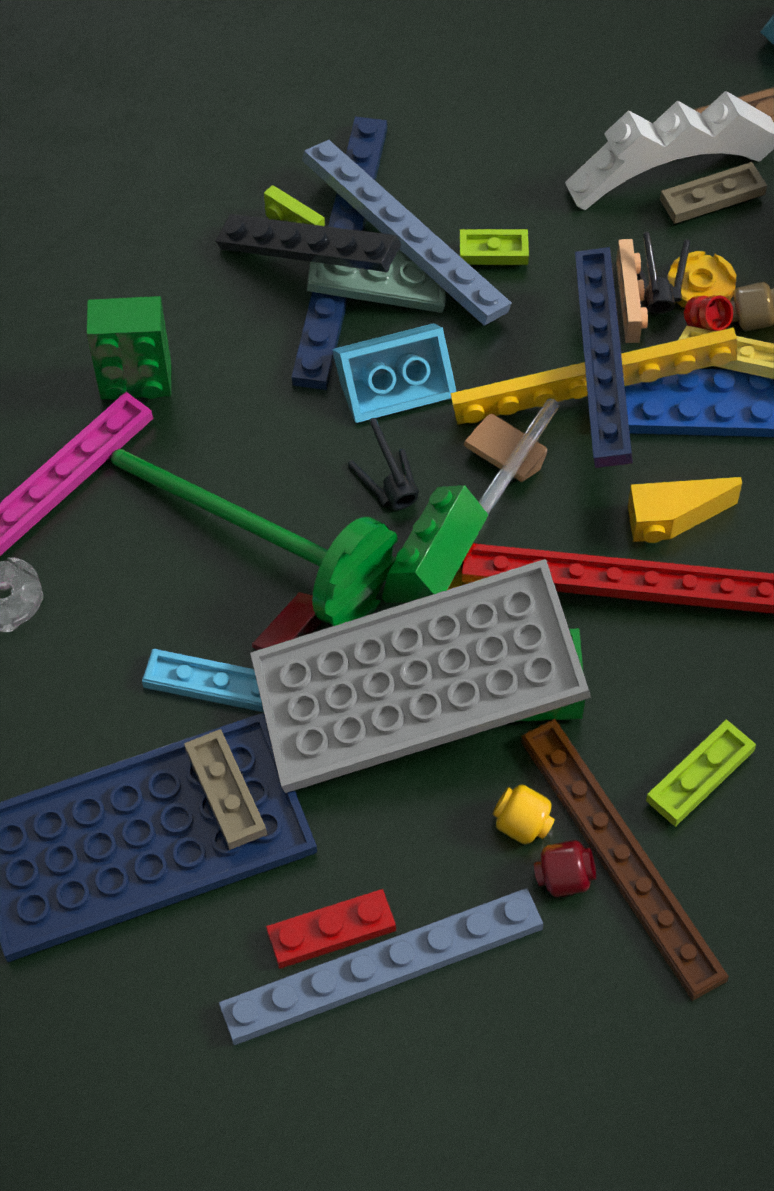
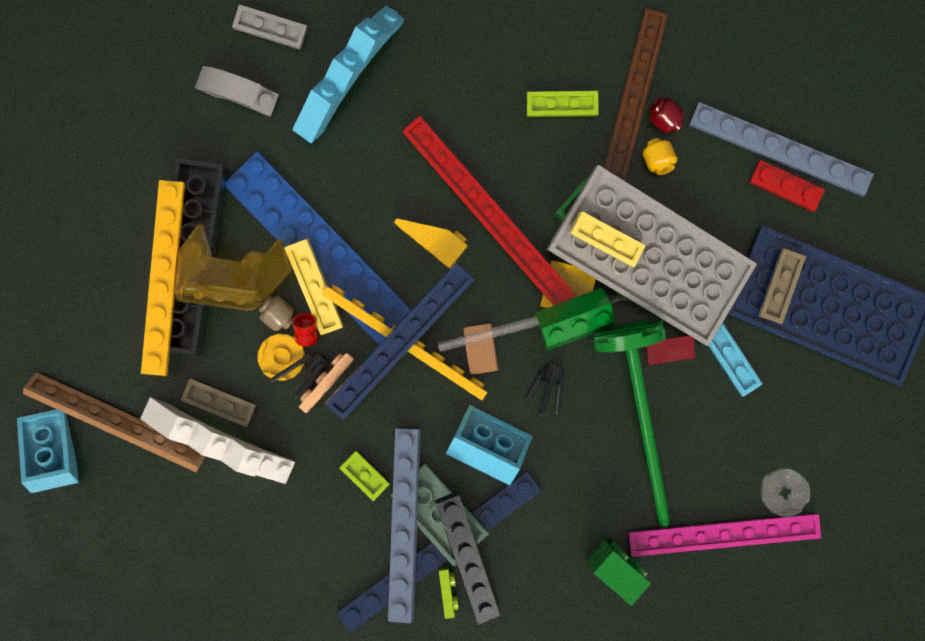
camera: 140 degrees left, 30 degrees up
none -> light yellow plate [569,211,646,267]

